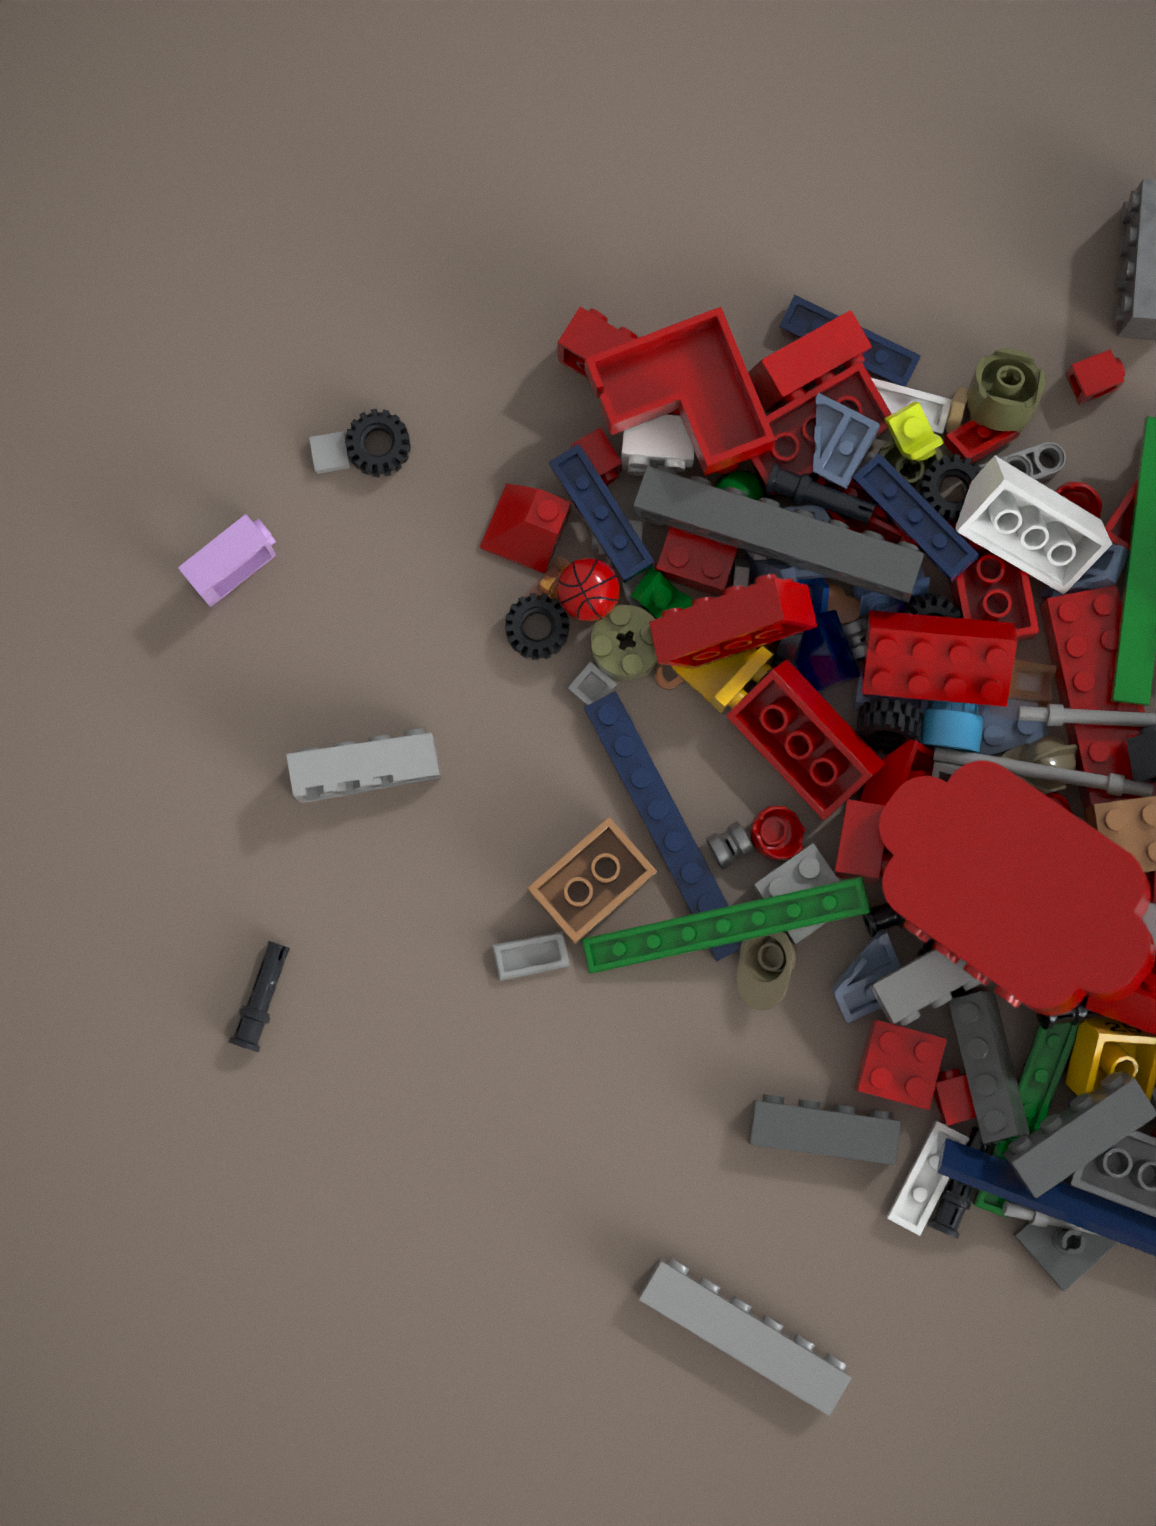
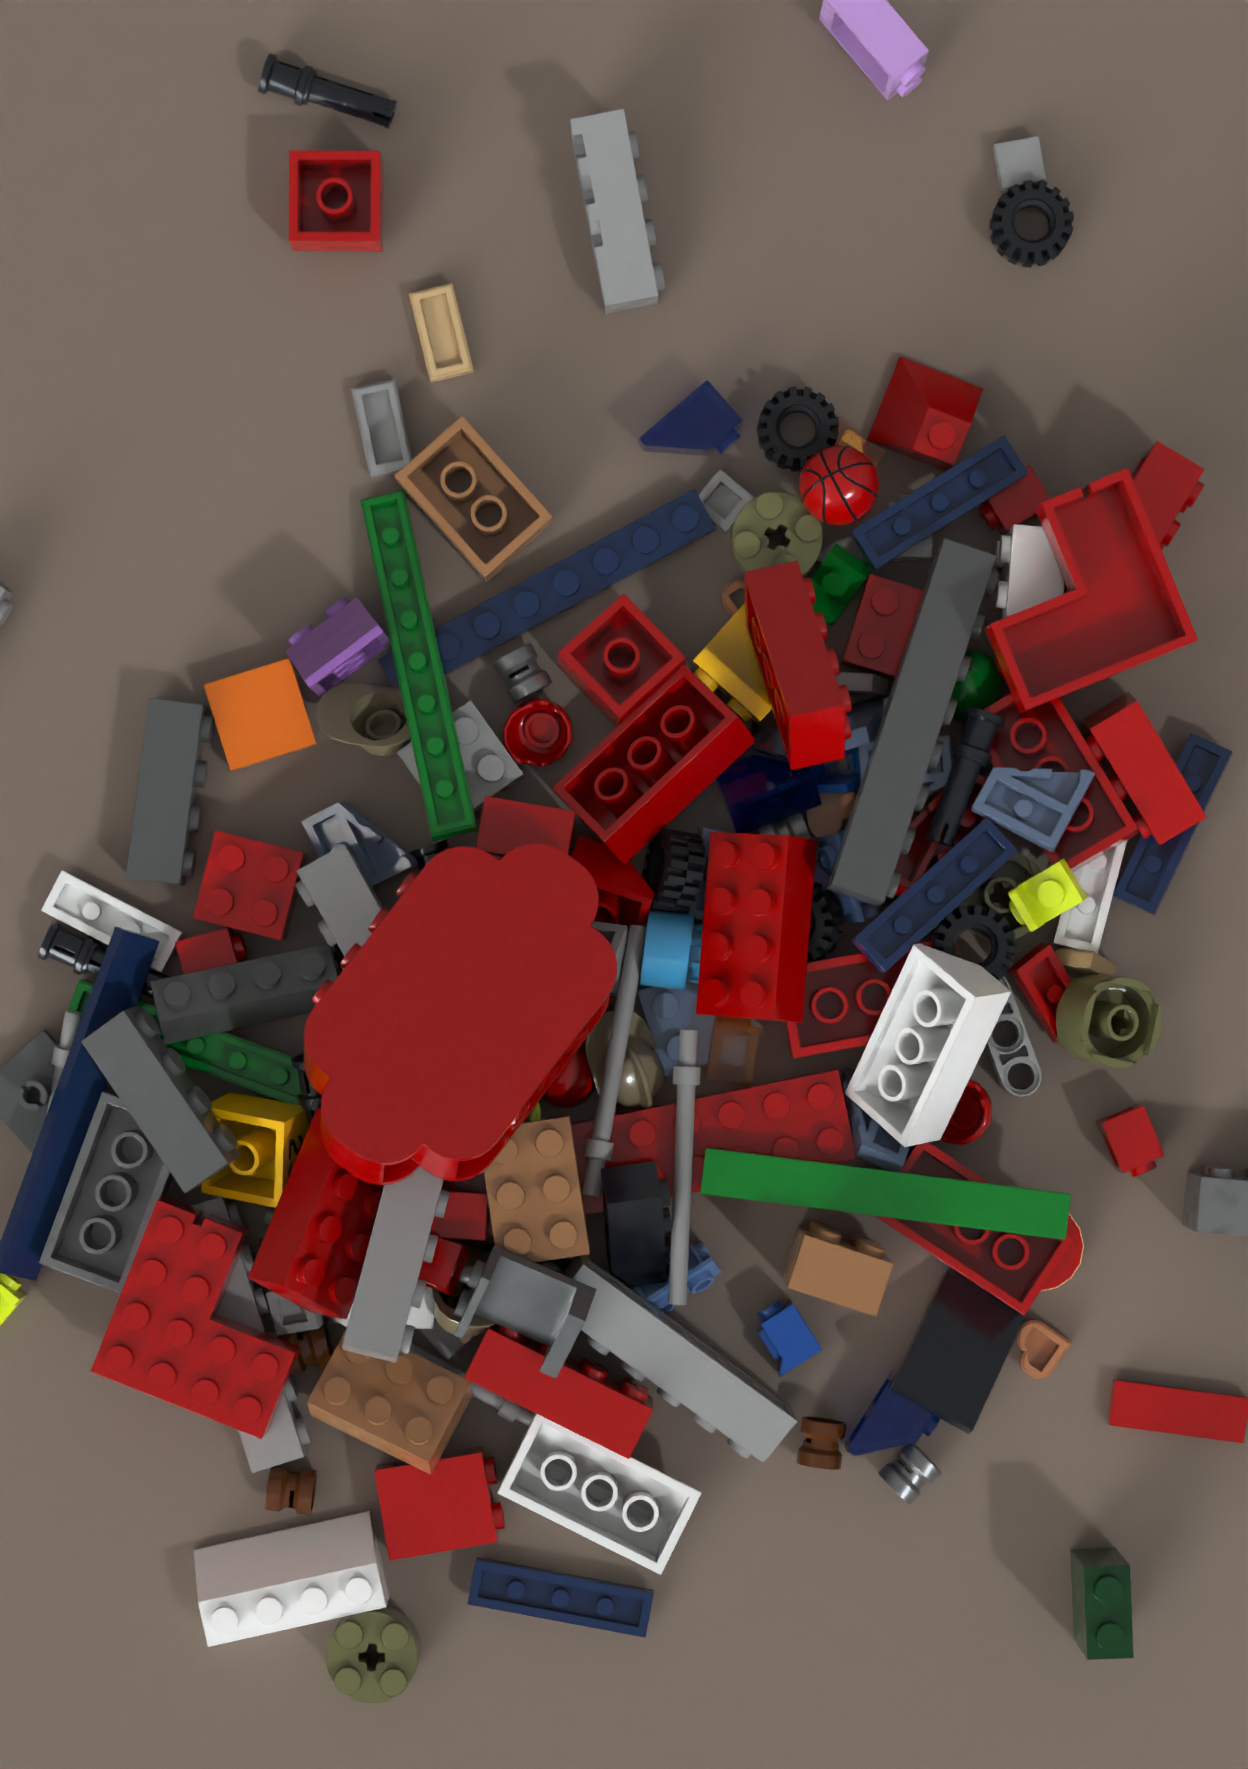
camera: 90 degrees right, 5 degrees up
none -> orange tile [204,658,318,771]
none -> medium lavender slope [285,597,391,697]
none -> red brick [289,150,384,252]
none -> tan tile [409,283,474,383]
none -> red brick [557,593,686,727]
none -> clear blue slope [639,380,743,456]

